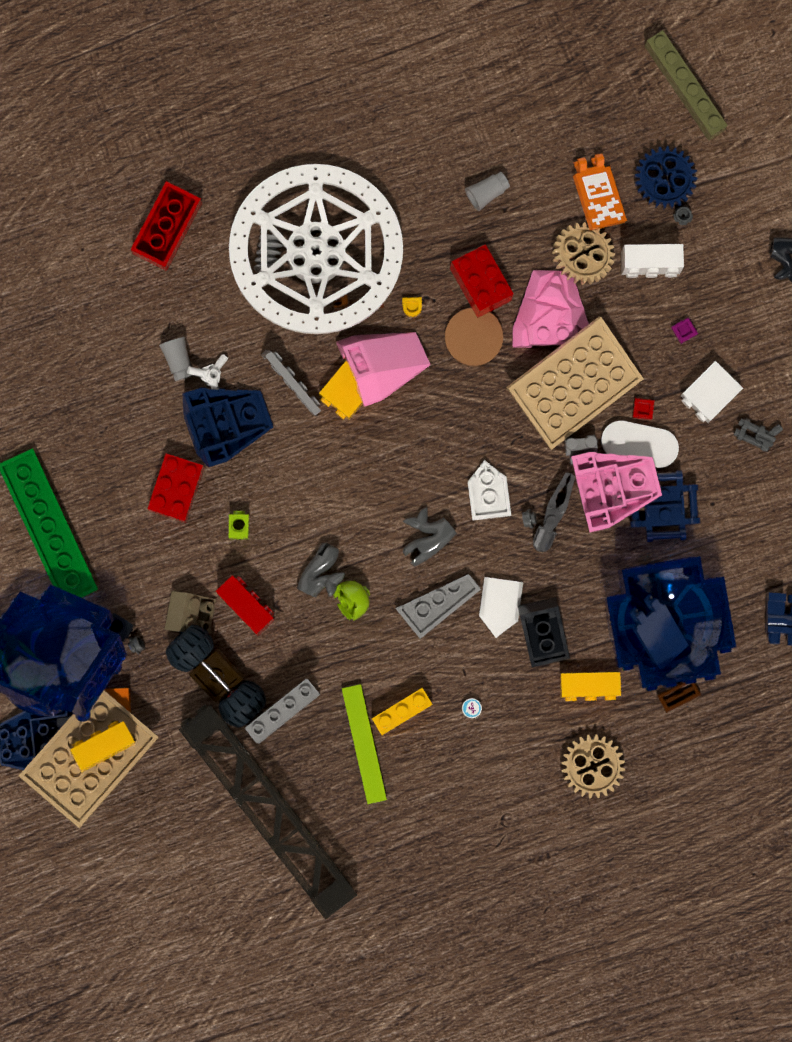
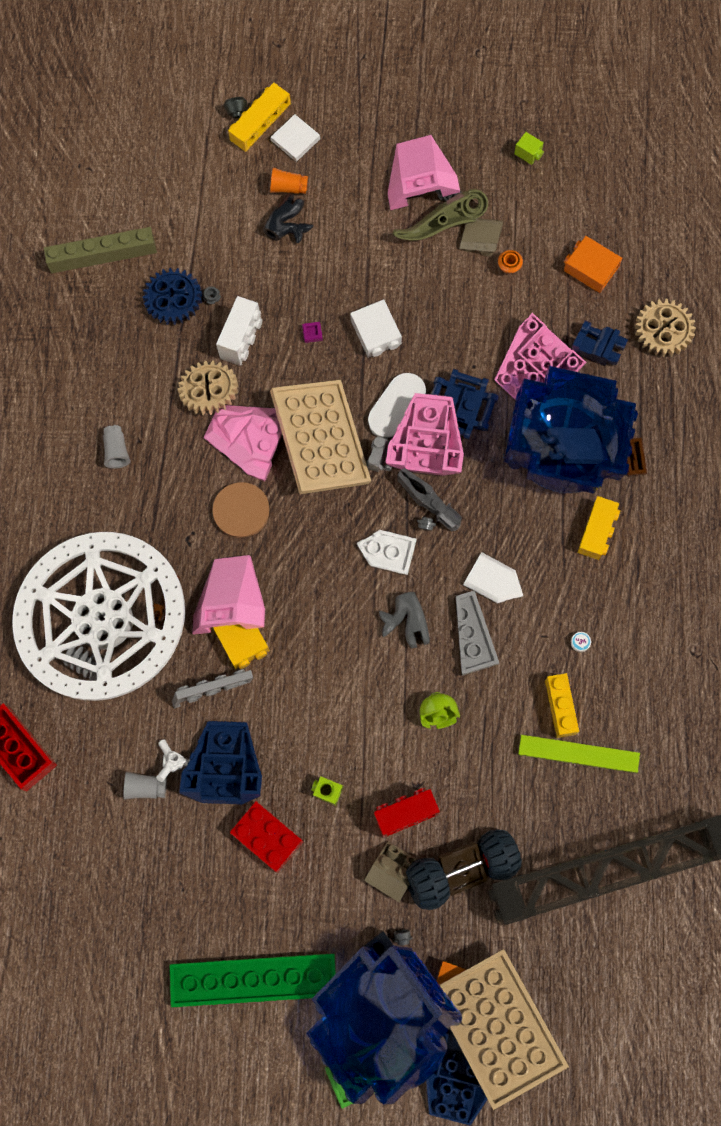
camera: 60 degrees left, 10 degrees down
yellow brick [70,721,135,773] -> none
light grey fence [245,679,320,744] -> none
dark grey piece [297,543,345,598] -> none
yellow tile [402,297,422,318] -> none
red brick [450,244,514,318] -> none
black slope [518,597,570,667] -> none
tan gear [561,734,625,798] -> none
orange tile [573,153,627,231] -> none
red tile [632,398,655,420] -> none
dark grey piece [734,418,783,452] -> none
none -> bright pink wedge [495,313,586,405]

